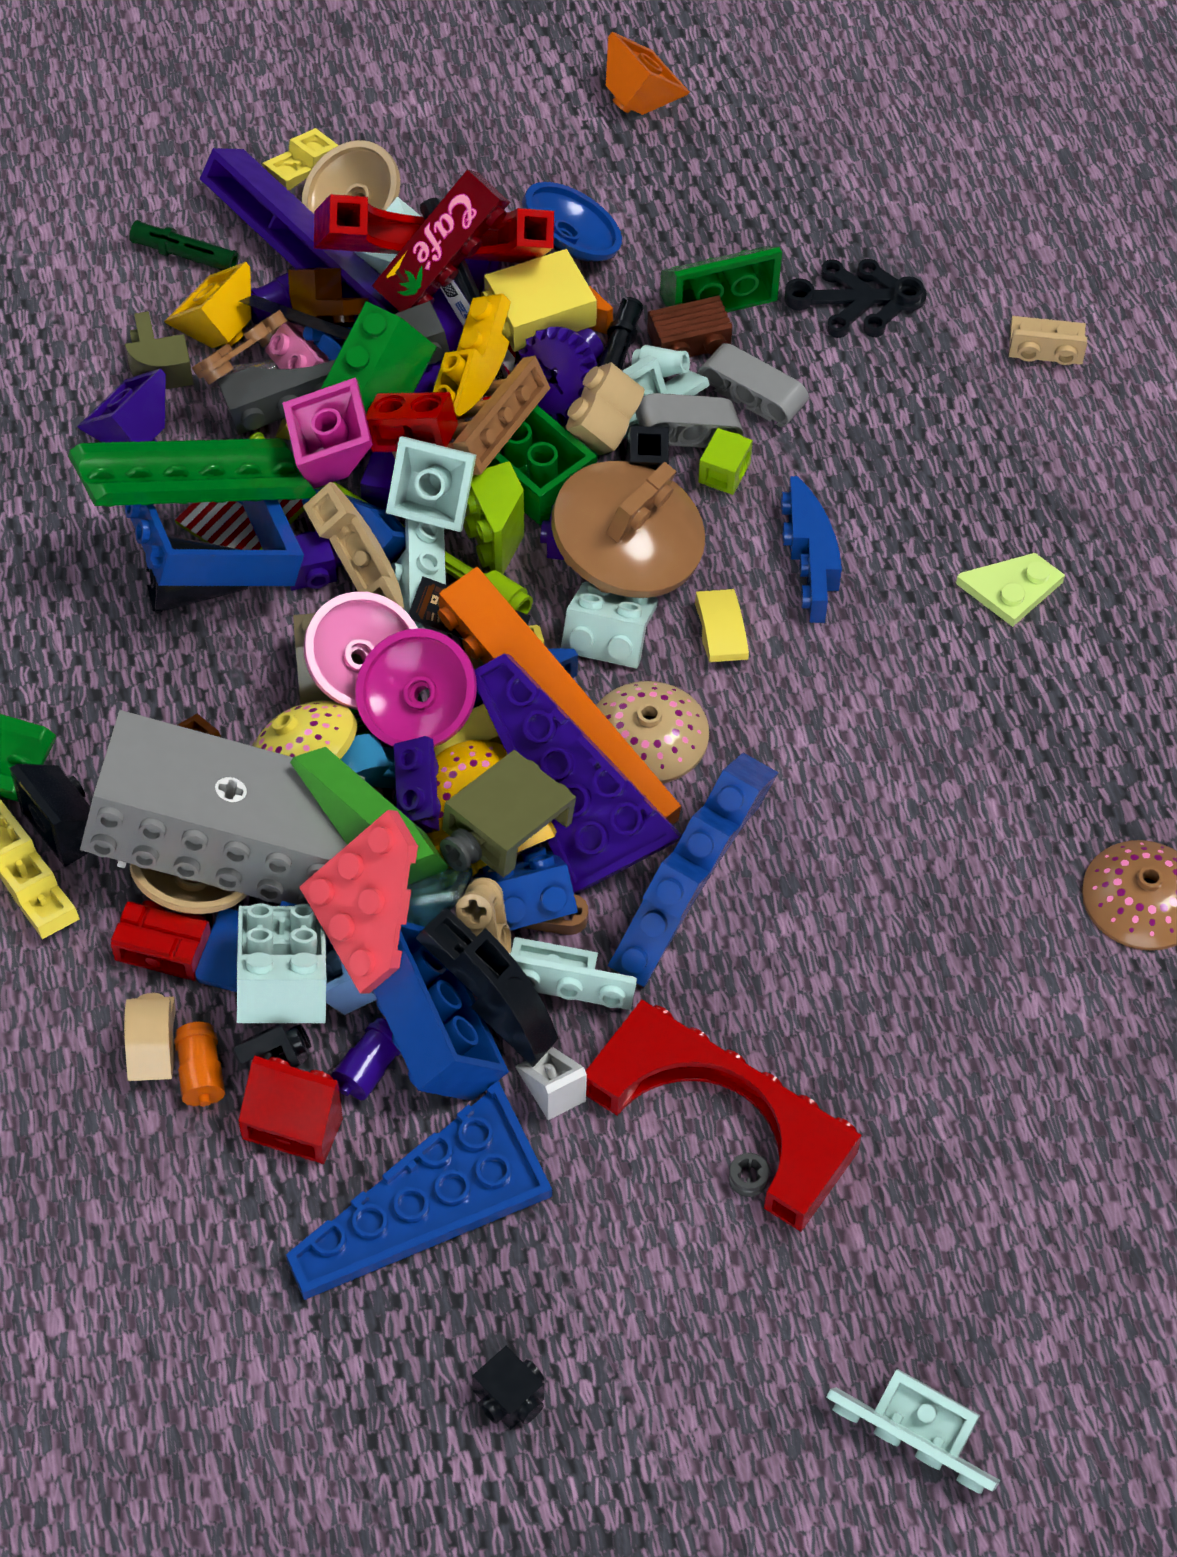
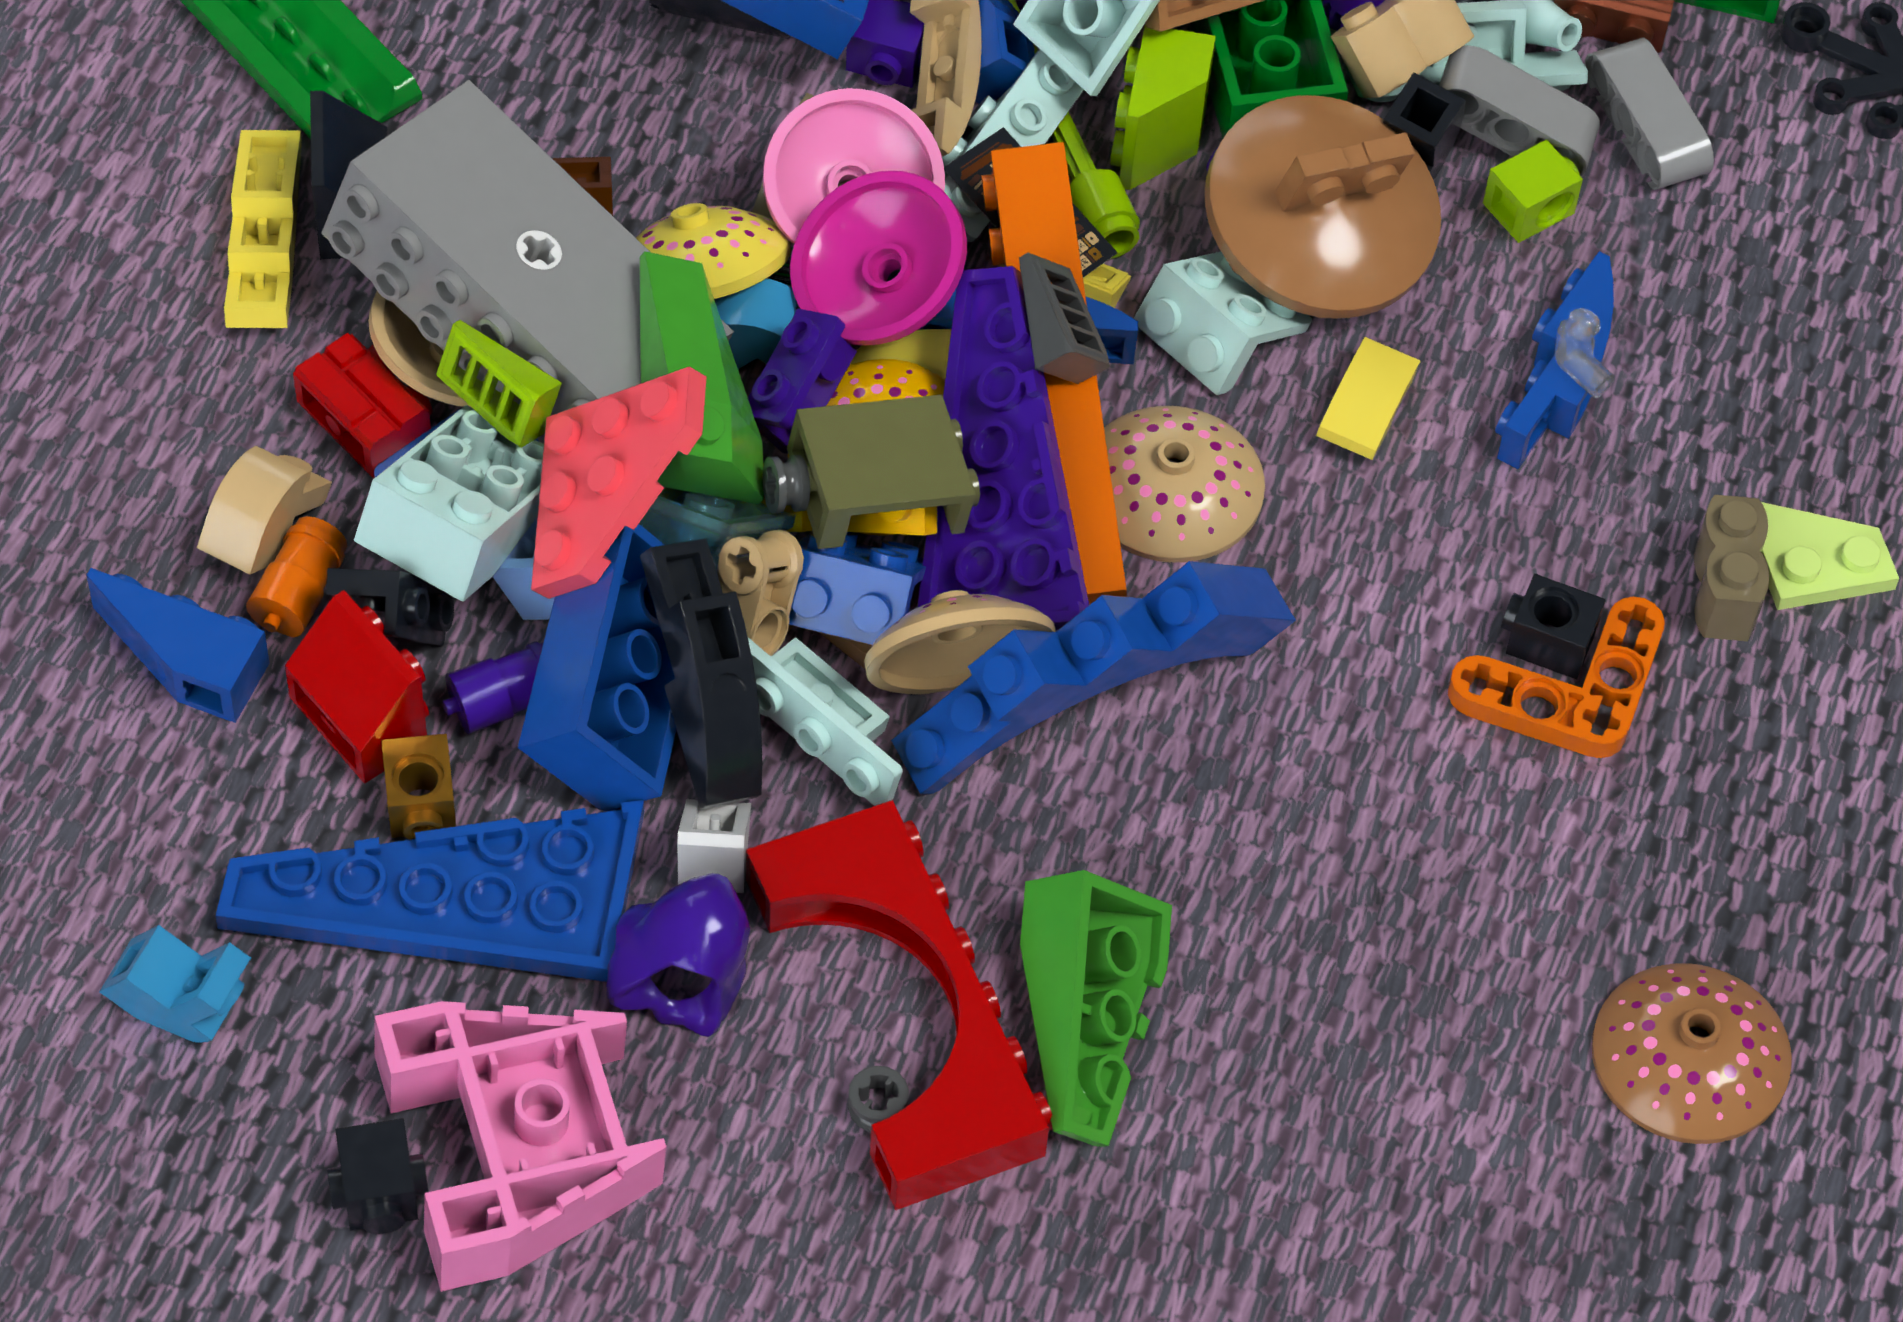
camera: 30 degrees right, 0 degrees up
none -> blue slope [86,568,270,723]
none -> dark azure brick [99,925,251,1042]
none -> bright pink wedge [375,1001,666,1292]
none -> pearl gold brick [382,733,456,840]
none -> lime slope [436,320,562,448]
none -> dark purple piece [606,873,750,1037]
none -> tan dish [864,590,1056,694]
none -> dark grey slope [1019,253,1110,384]
none -> bright green wedge [1020,870,1172,1147]
none -> orange beam [1448,596,1665,758]
none -> black brick [1501,573,1606,680]
none -> clear arm [1554,308,1615,398]
none -> dark tan brick [1694,495,1769,641]

